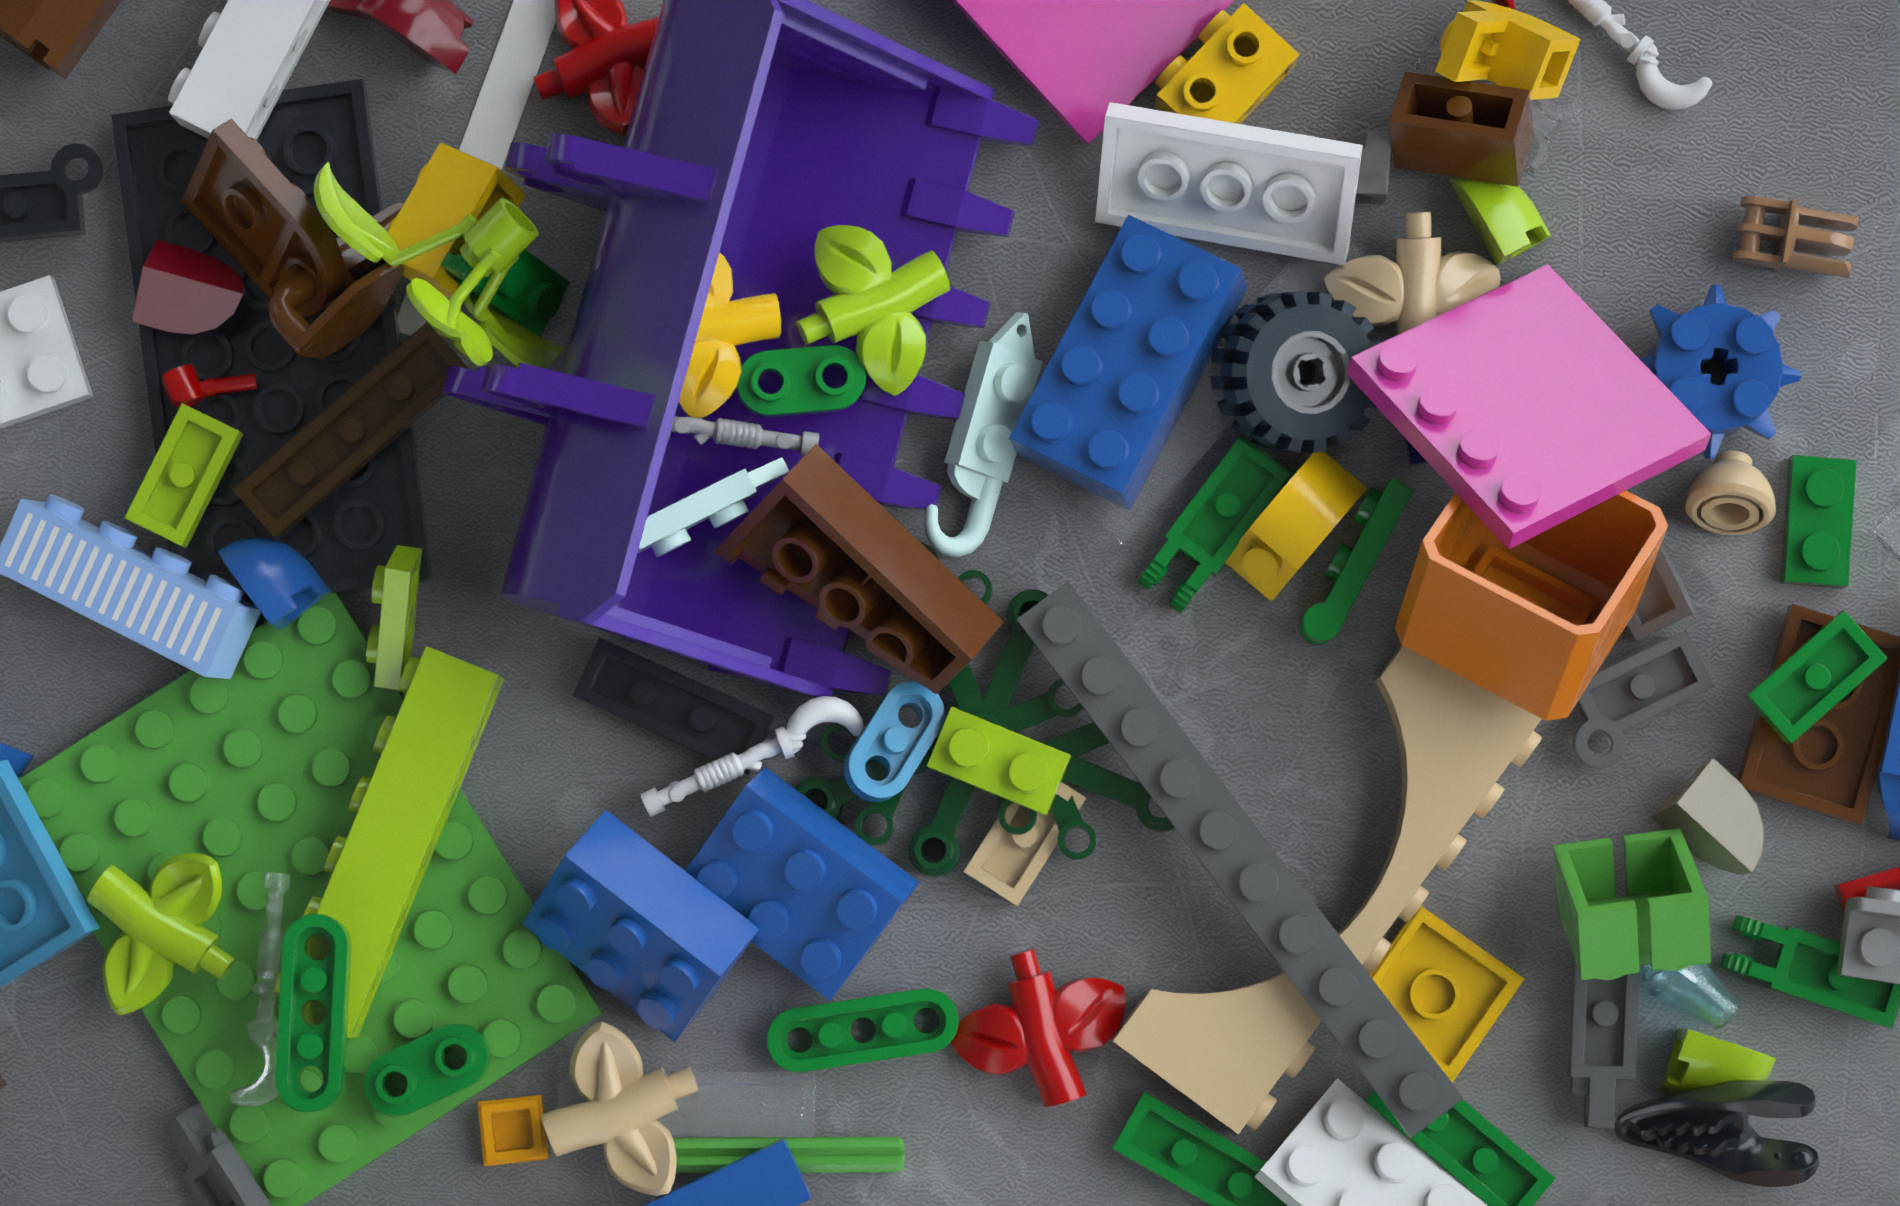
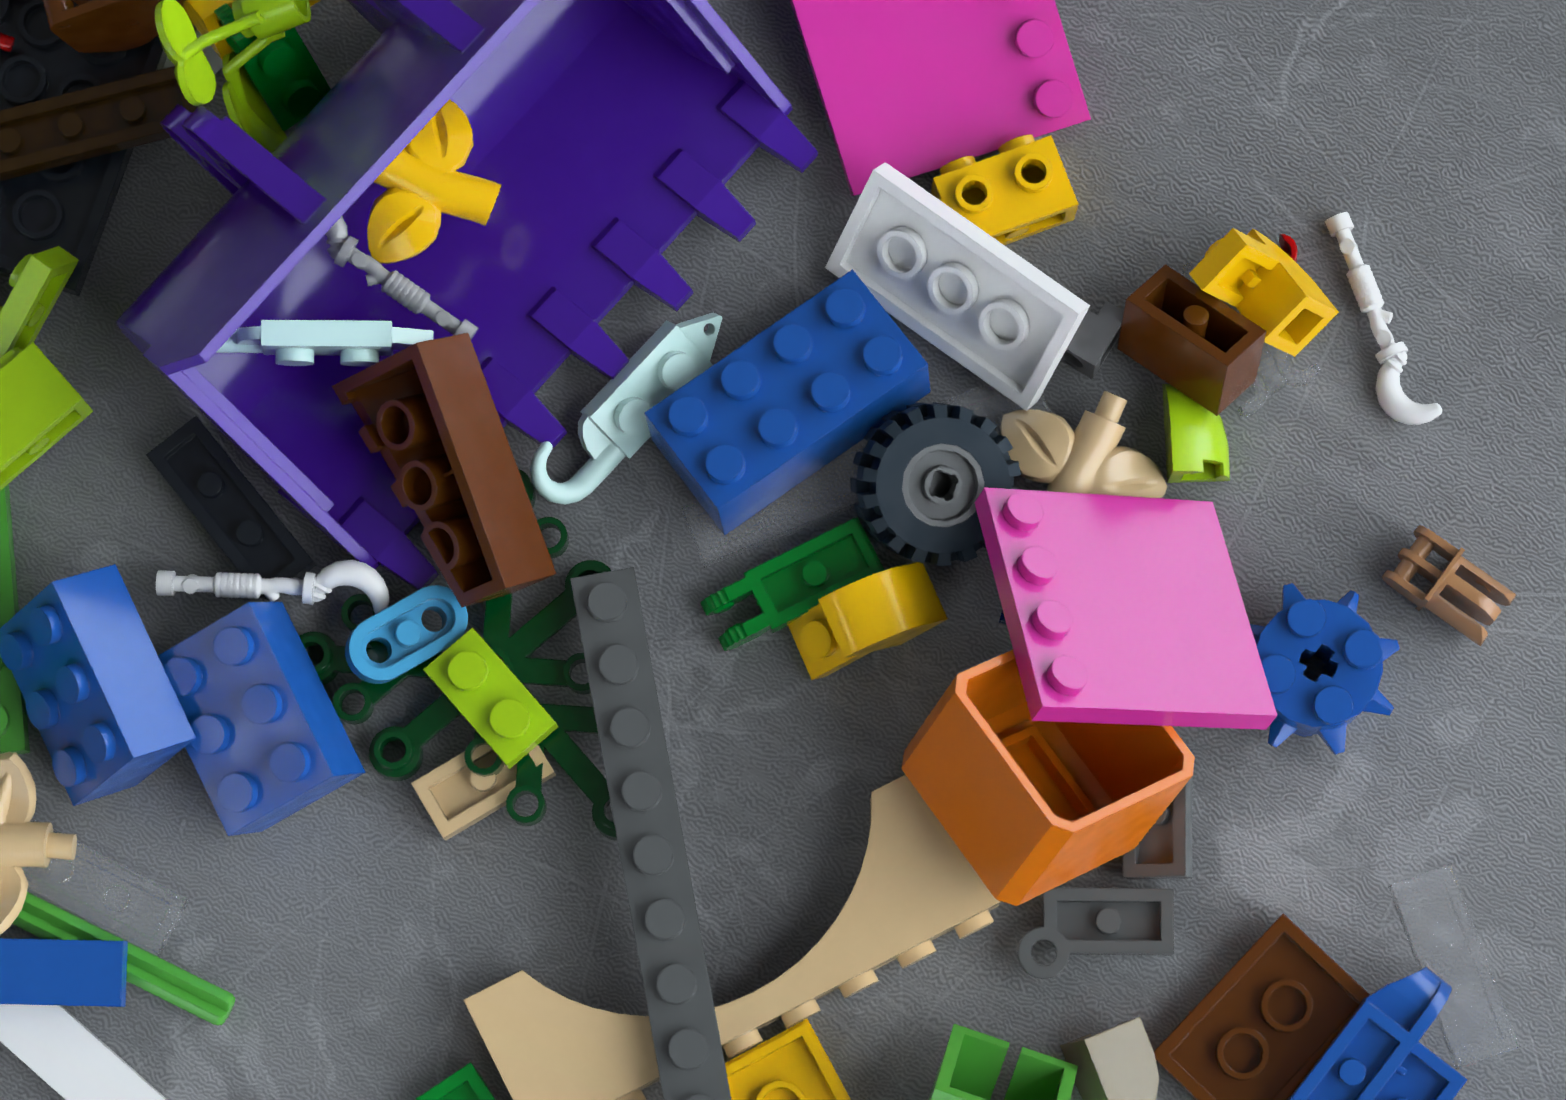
camera: 25 degrees right, 5 degrees down
green plate [736,345,866,417] -> none
green plate [767,988,959,1072] -> none
lime plant [796,225,950,396] -> none
red plant [950,948,1126,1107] -> none
green plate [1298,478,1414,646] -> none
tan brick [1685,450,1776,535] -> none
green plate [1744,610,1888,745] -> none
green plate [1780,455,1857,588] -> none

